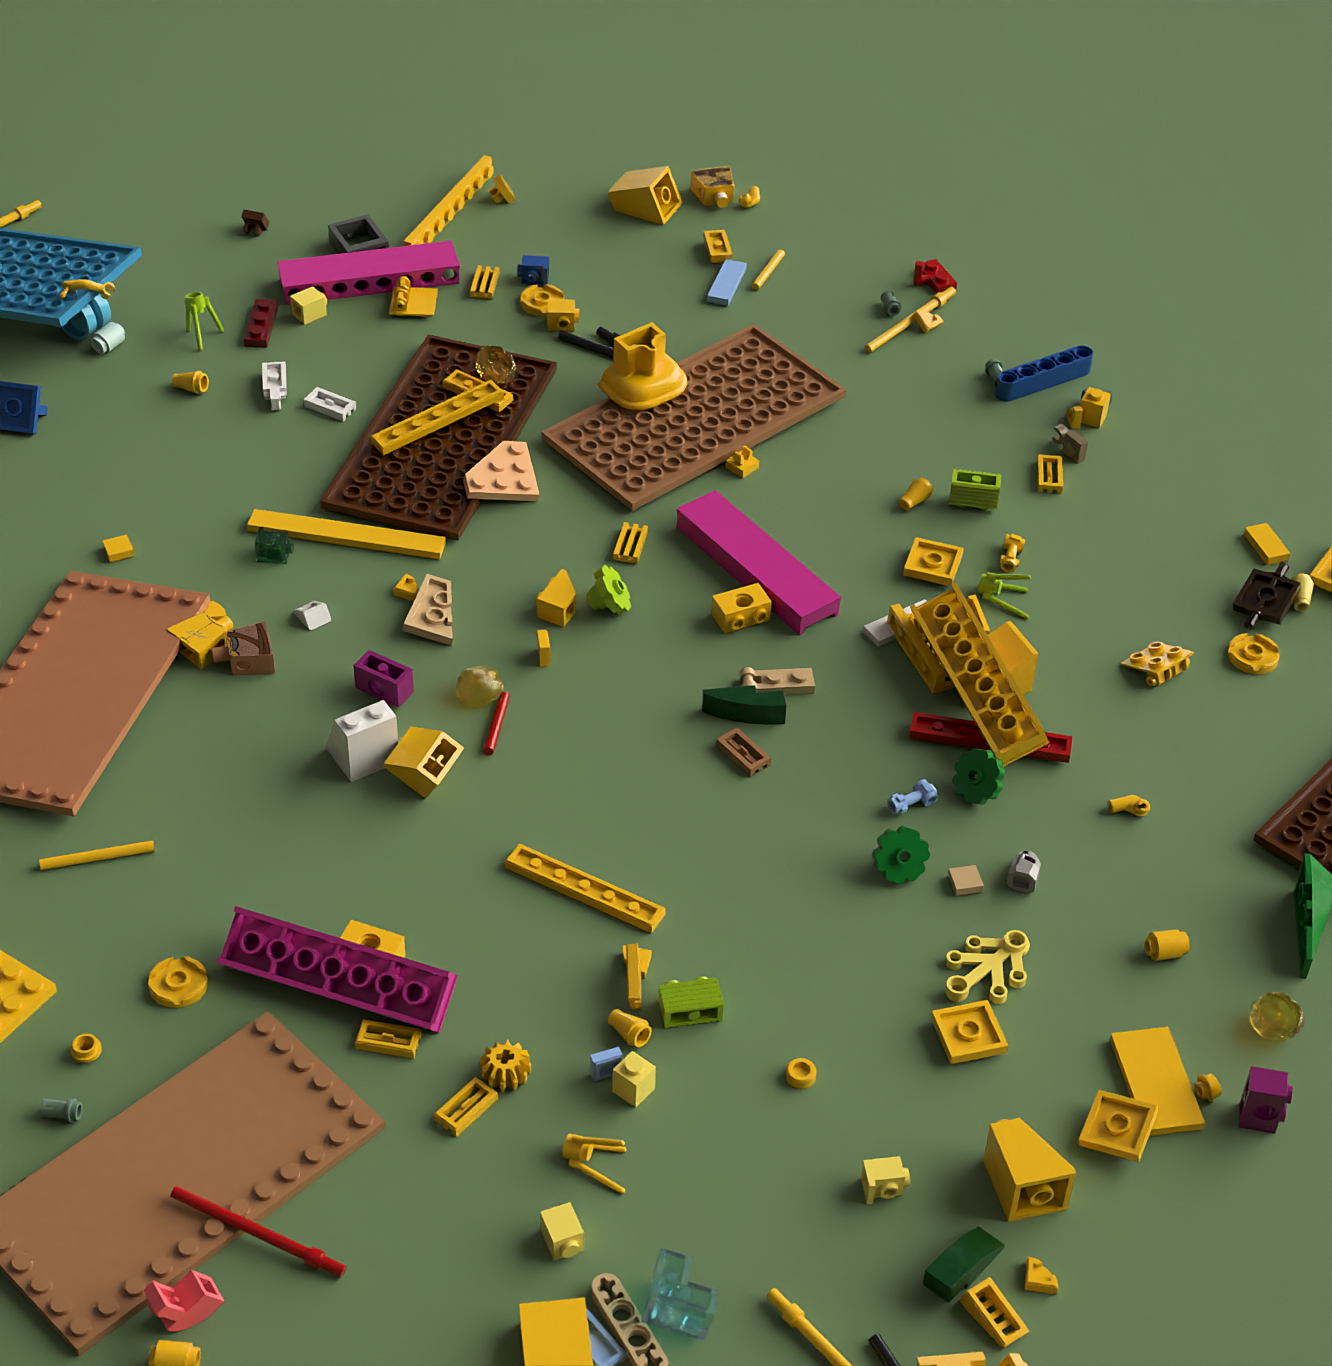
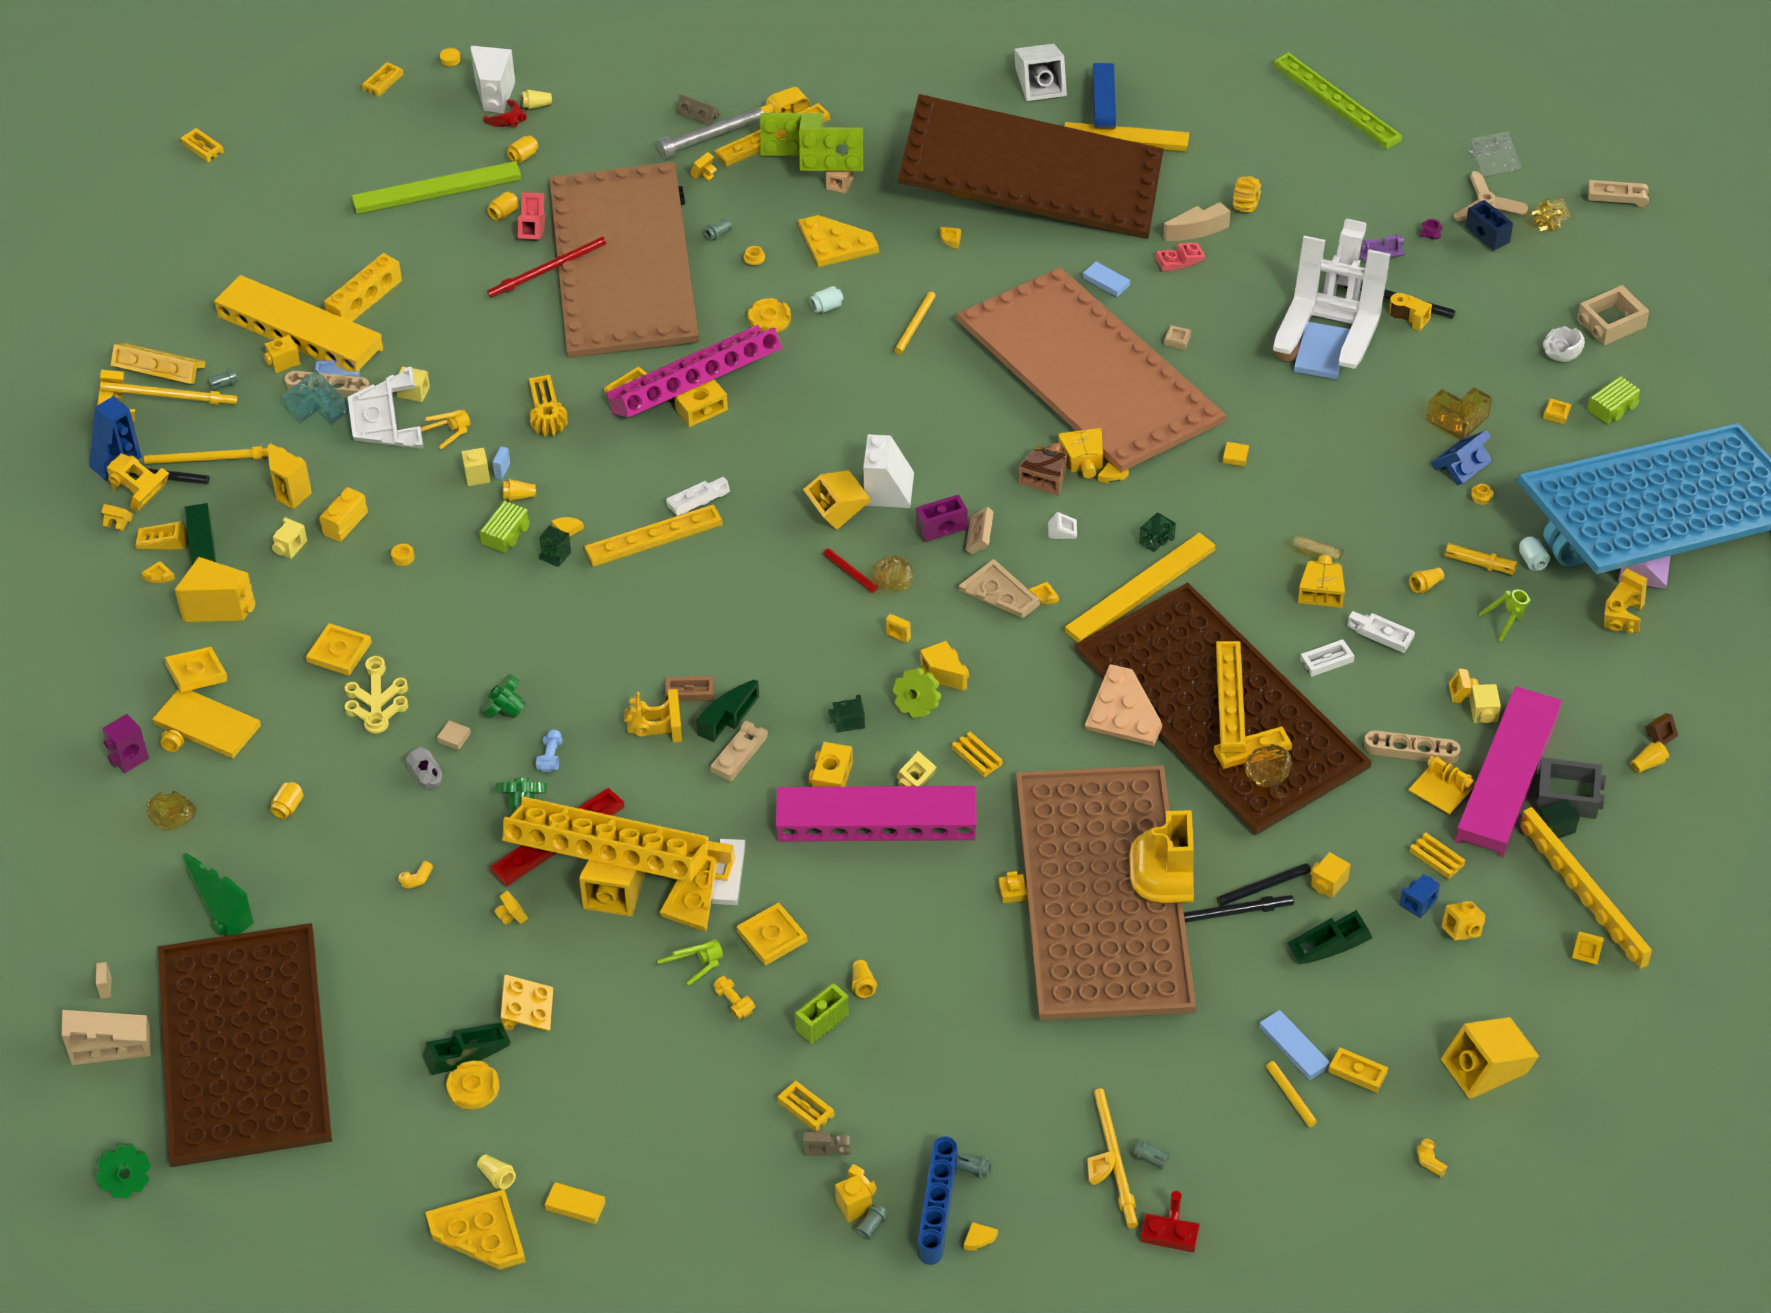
camera: 130 degrees right, 5 degrees up
yellow piece [59,279,115,300] -> none
dark red plate [244,299,278,348] -> none
yellow tile [520,284,564,317] -> none
yellow tile [626,943,642,1010] -> none
yellow torso [690,166,734,208] -> none
dark brown plate [1233,562,1301,630] -> none
none -> yellow slope [268,443,312,510]
none -> yellow brick [319,487,368,542]
none -> white wing [348,367,424,449]
none -> dark green slope [423,1023,511,1075]
none -> yellow tile [494,890,529,925]
none -> clear green brick [539,525,571,567]
none -> yellow tile [624,689,682,742]
none -> white hinge [666,477,730,516]
none -> light aqua brick [810,286,844,313]
none -> clear green brick [828,695,865,733]
none -> light yellow brick [897,751,937,786]
none -> yellow tile [964,1222,998,1251]
none -> tan plate [965,507,994,555]
none -> dark green slope [1287,910,1372,964]
none -> clear yellow plate [1293,536,1344,562]
none -> yellow torso [1298,555,1345,608]
none -> tan beam [1364,731,1461,764]
none -> yellow brick [1441,901,1486,940]
none -> yellow pin [1445,543,1517,576]
none -> yellow tile [1448,669,1479,704]
none -> yellow plate [1471,484,1494,505]
none -> clear green brick [1539,799,1580,839]
none -> yellow tile [1604,568,1647,634]
none -> yellow cone [1630,741,1669,774]

